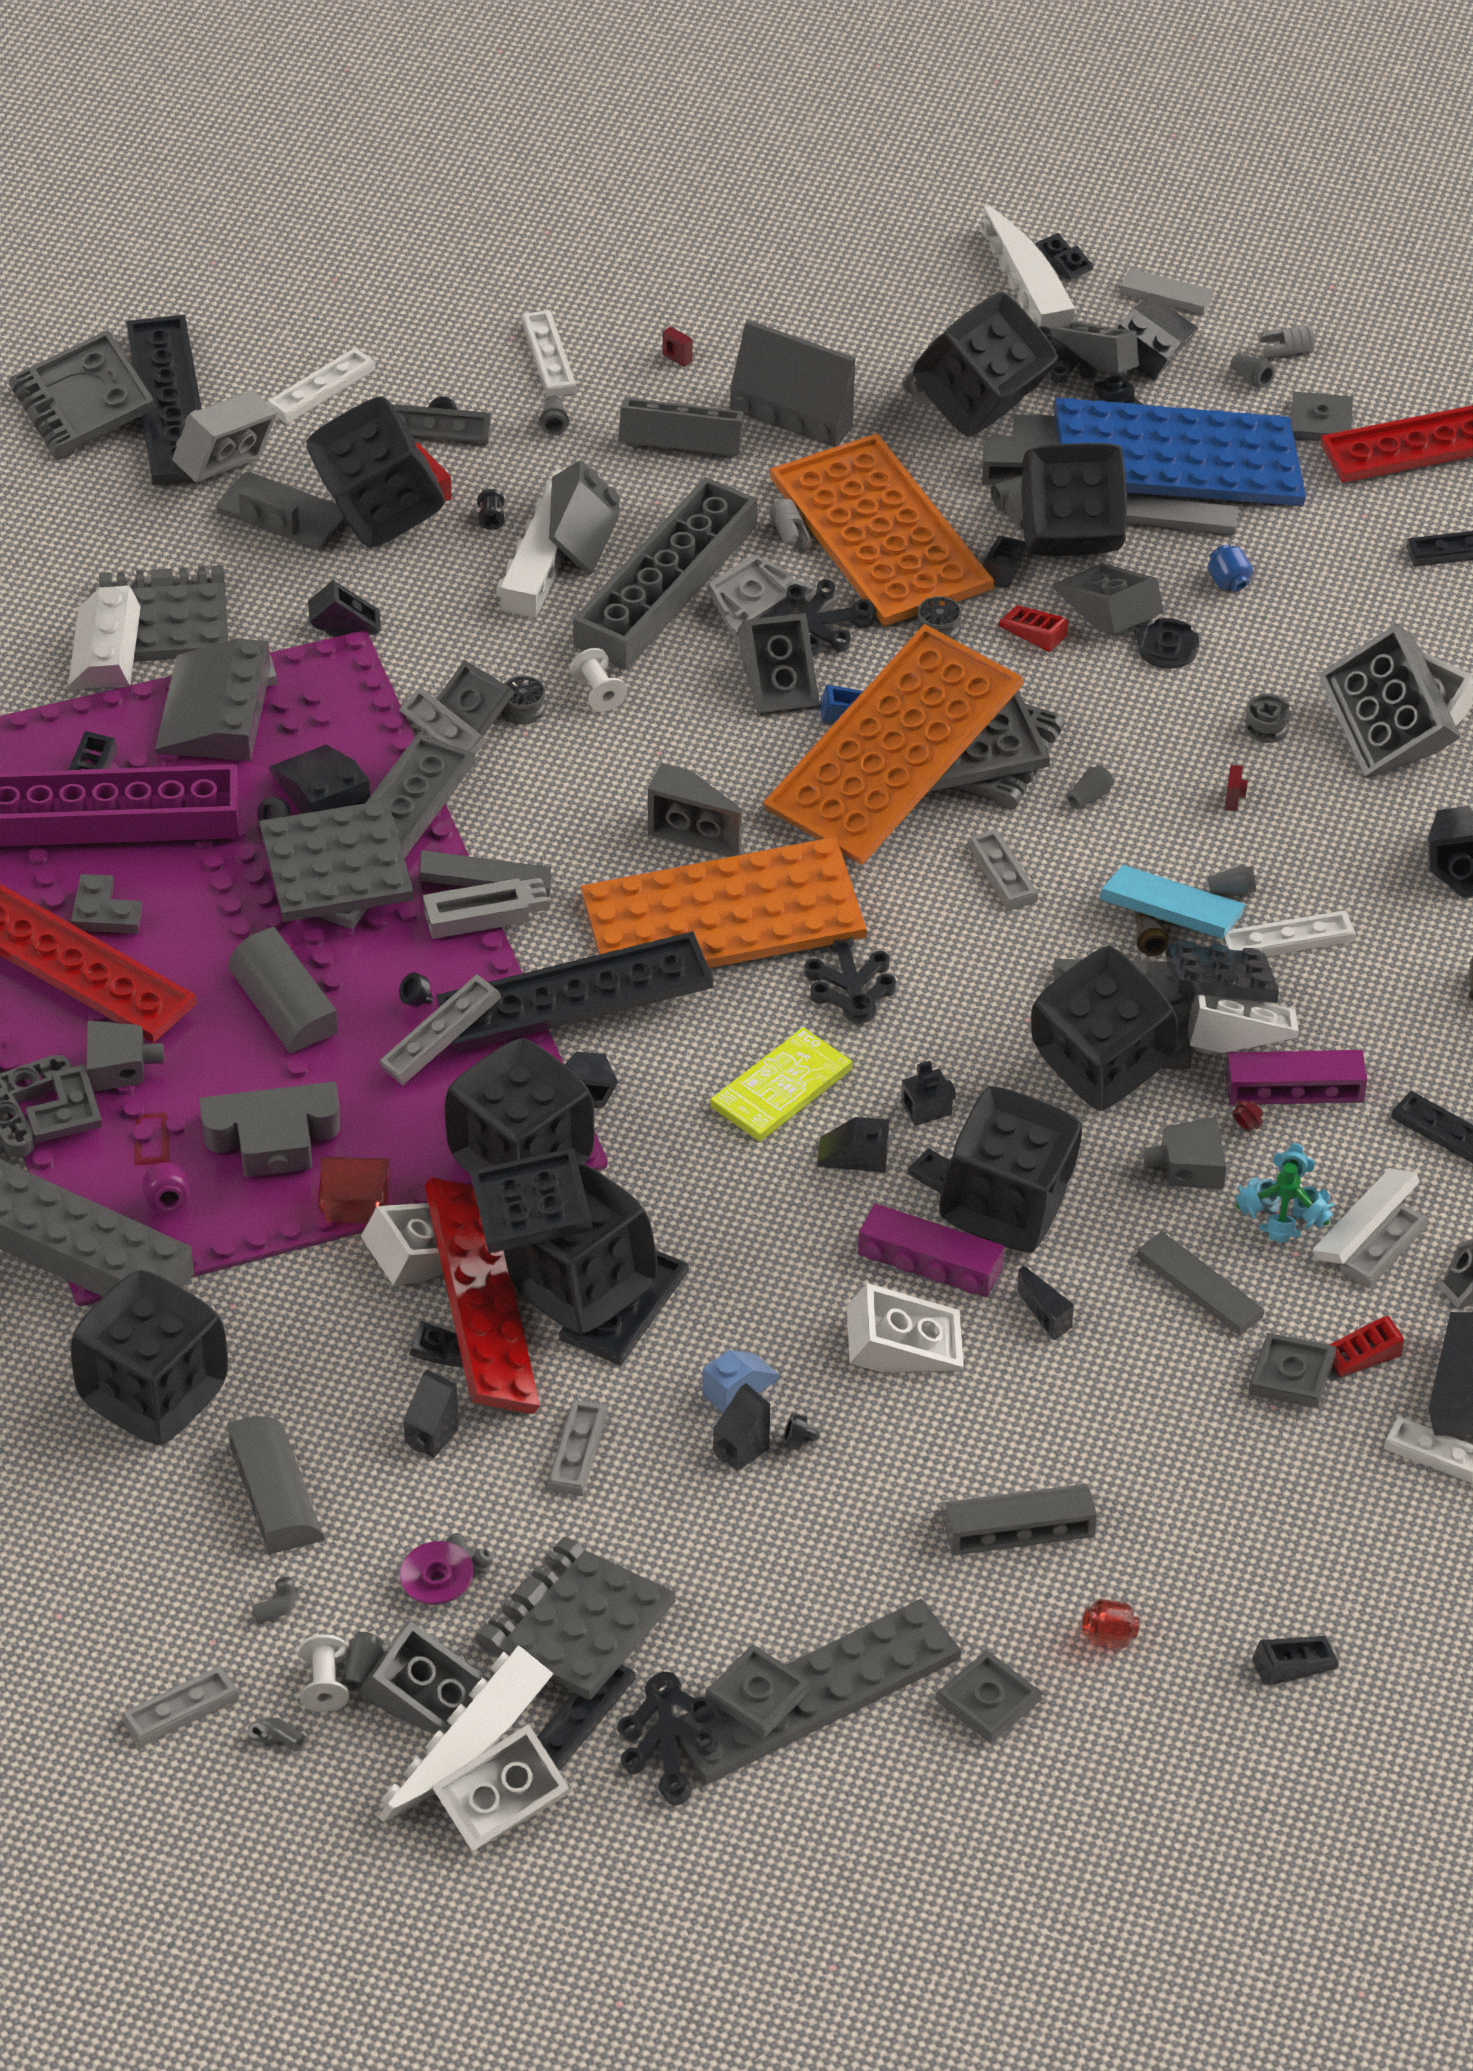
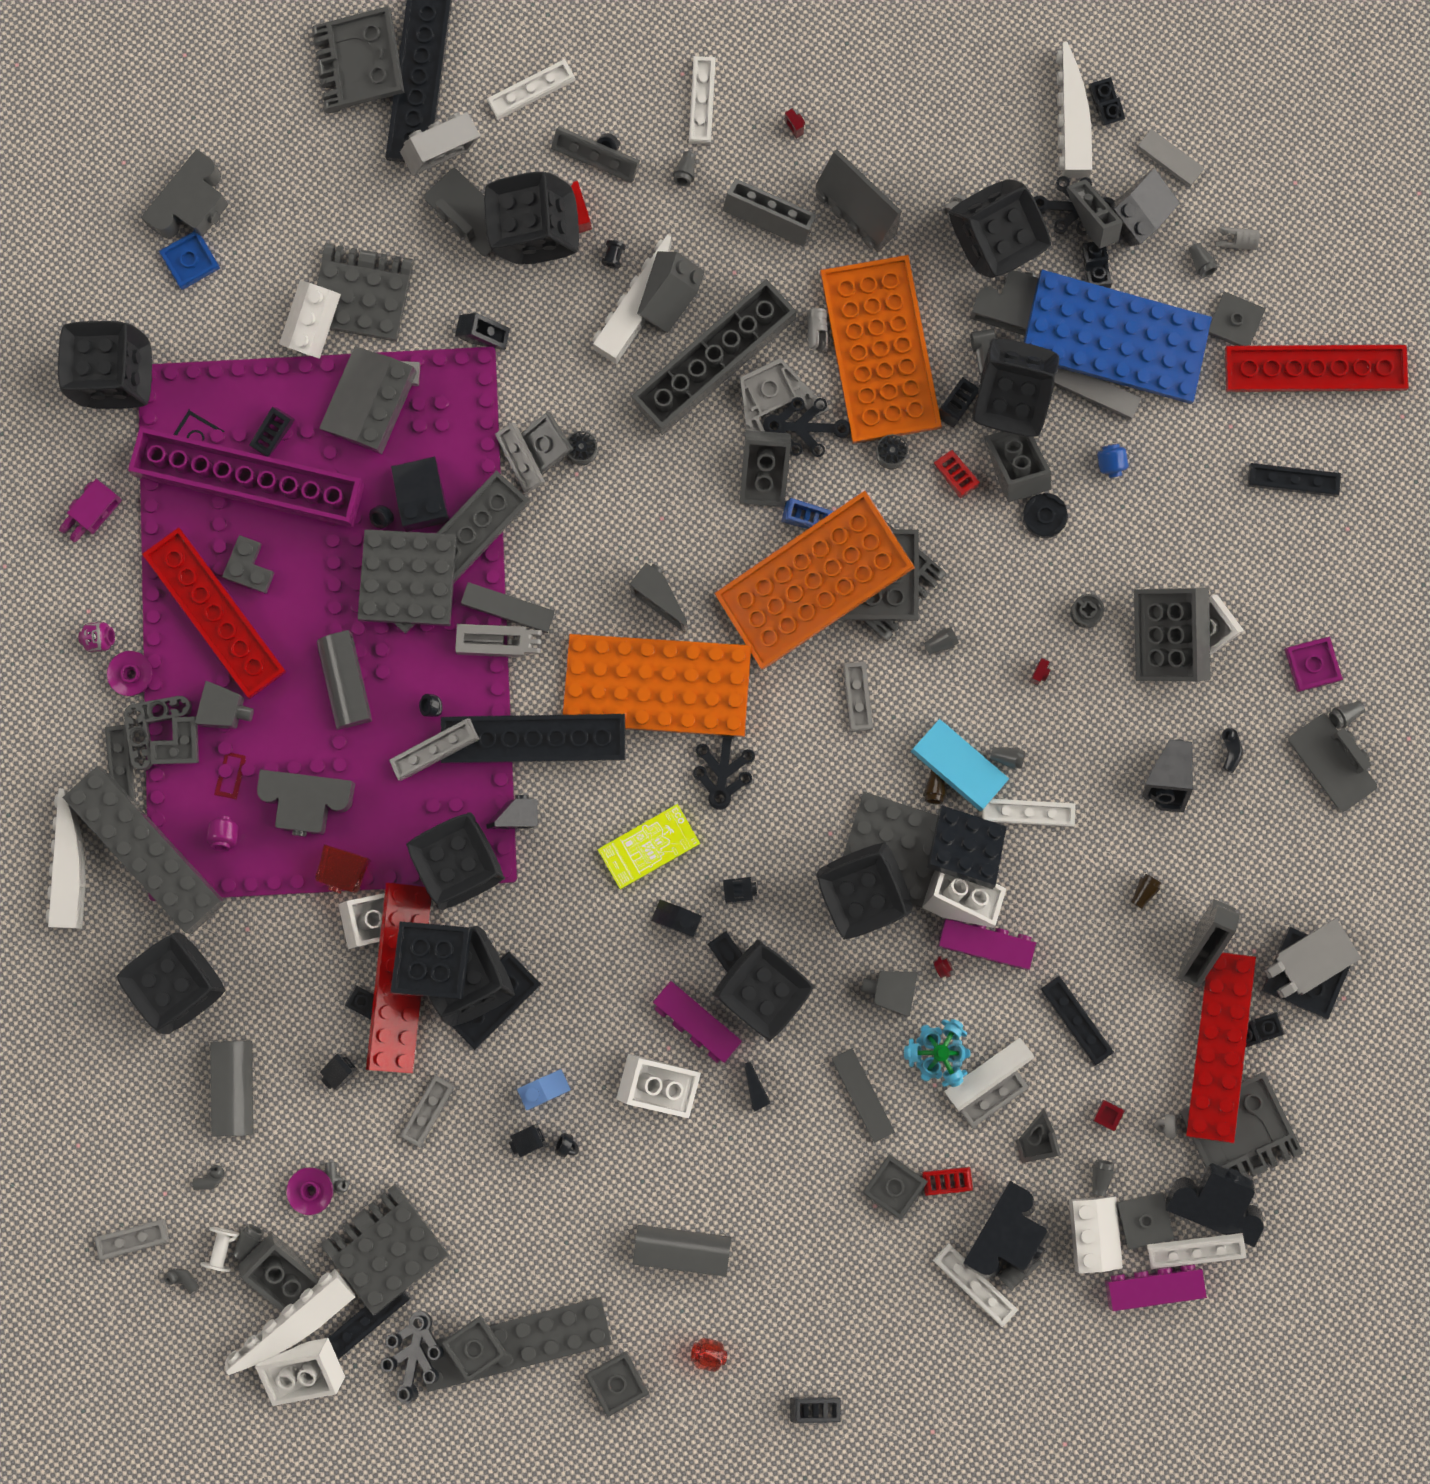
camera: 20 degrees right, 35 degrees up
white piece [570,648,628,712] -> none

